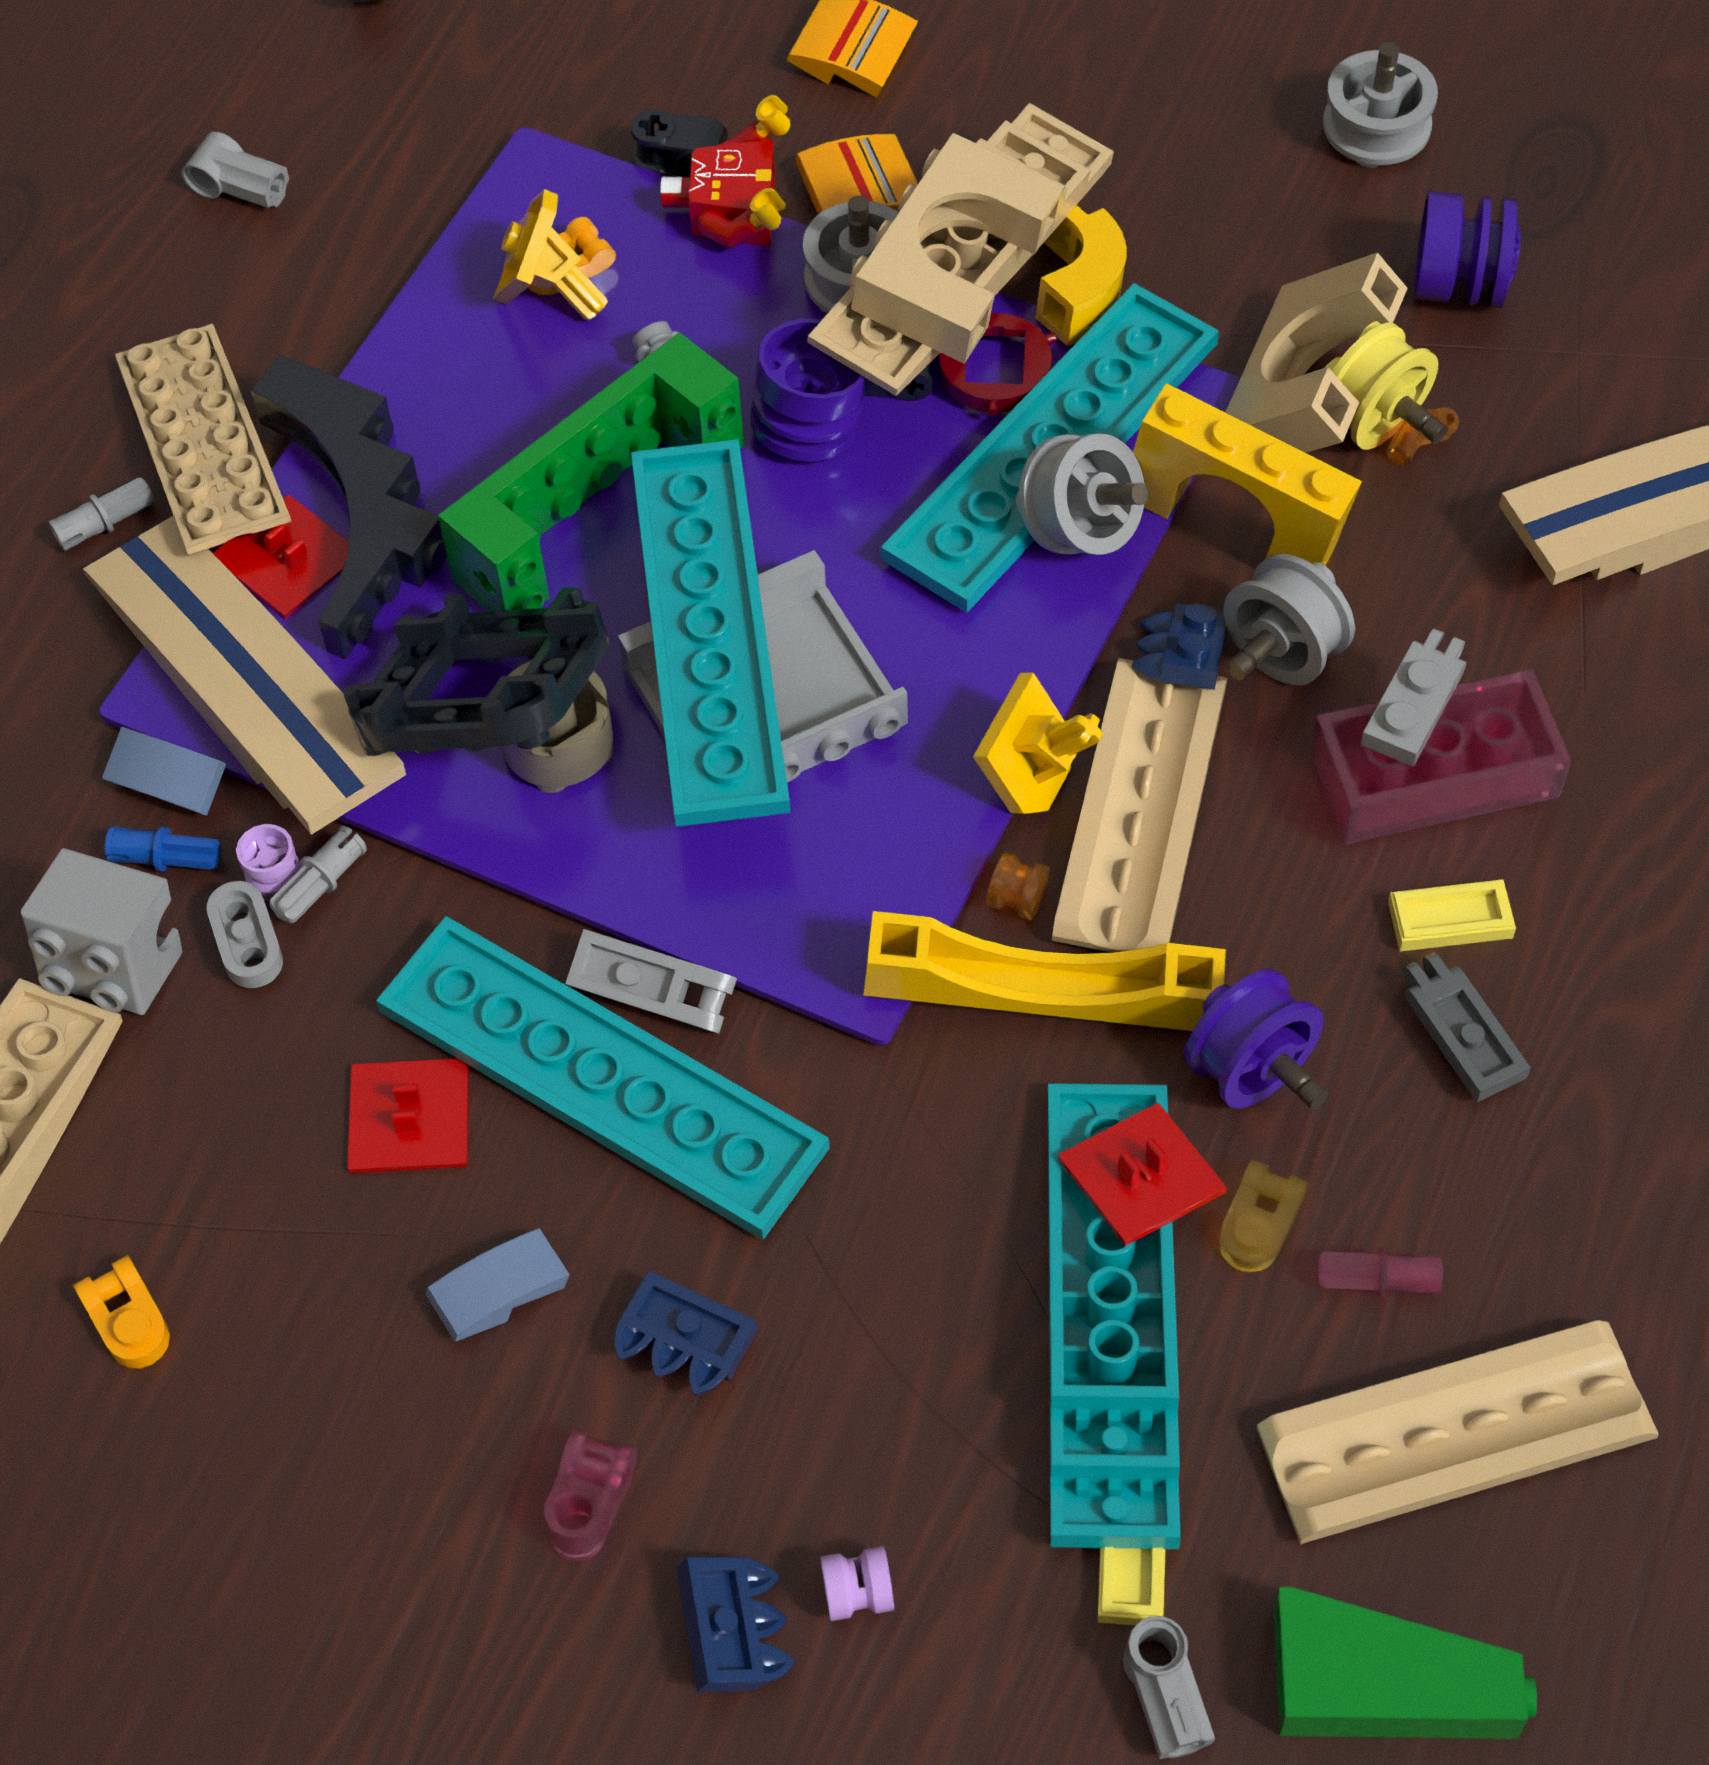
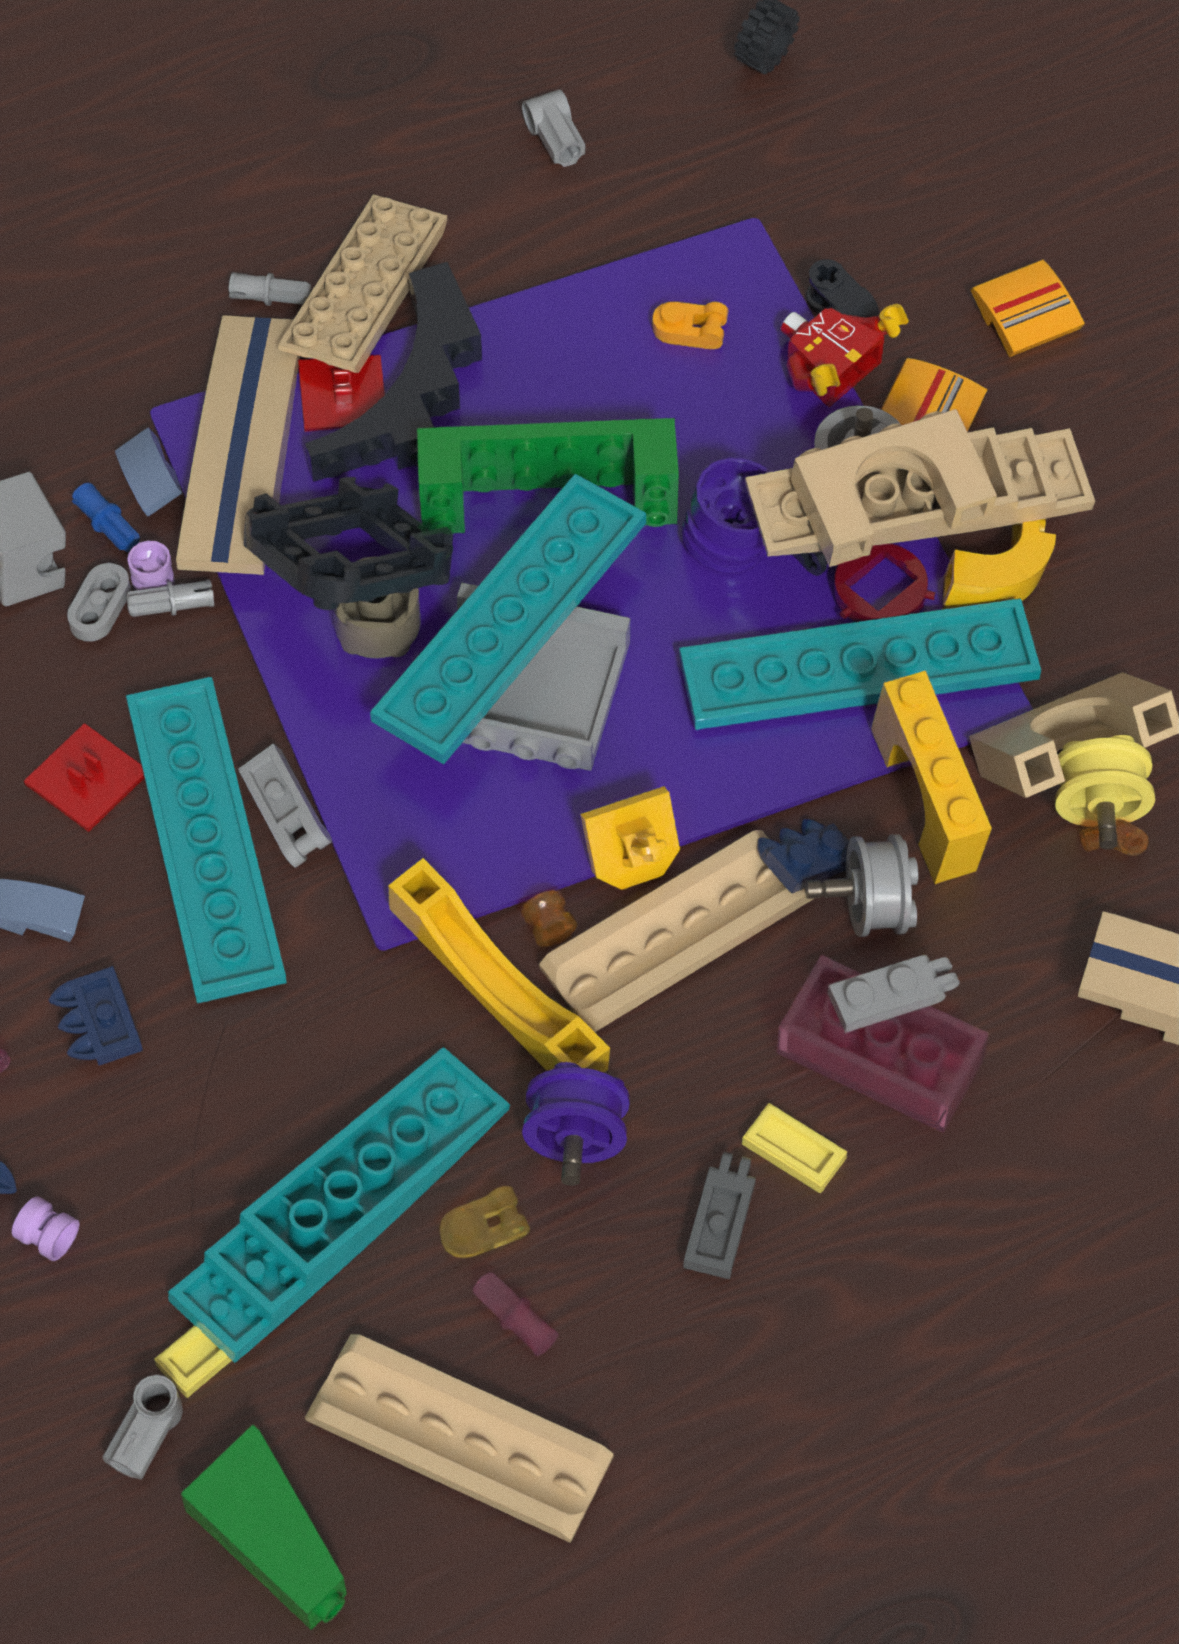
camera: 40 degrees right, 0 degrees up
yellow piece [493,189,607,320] -> none
light grey plate [632,321,678,362] -> none
light grey wheel [1016,434,1149,555] -> none
red piece [1058,1102,1227,1247] -> none

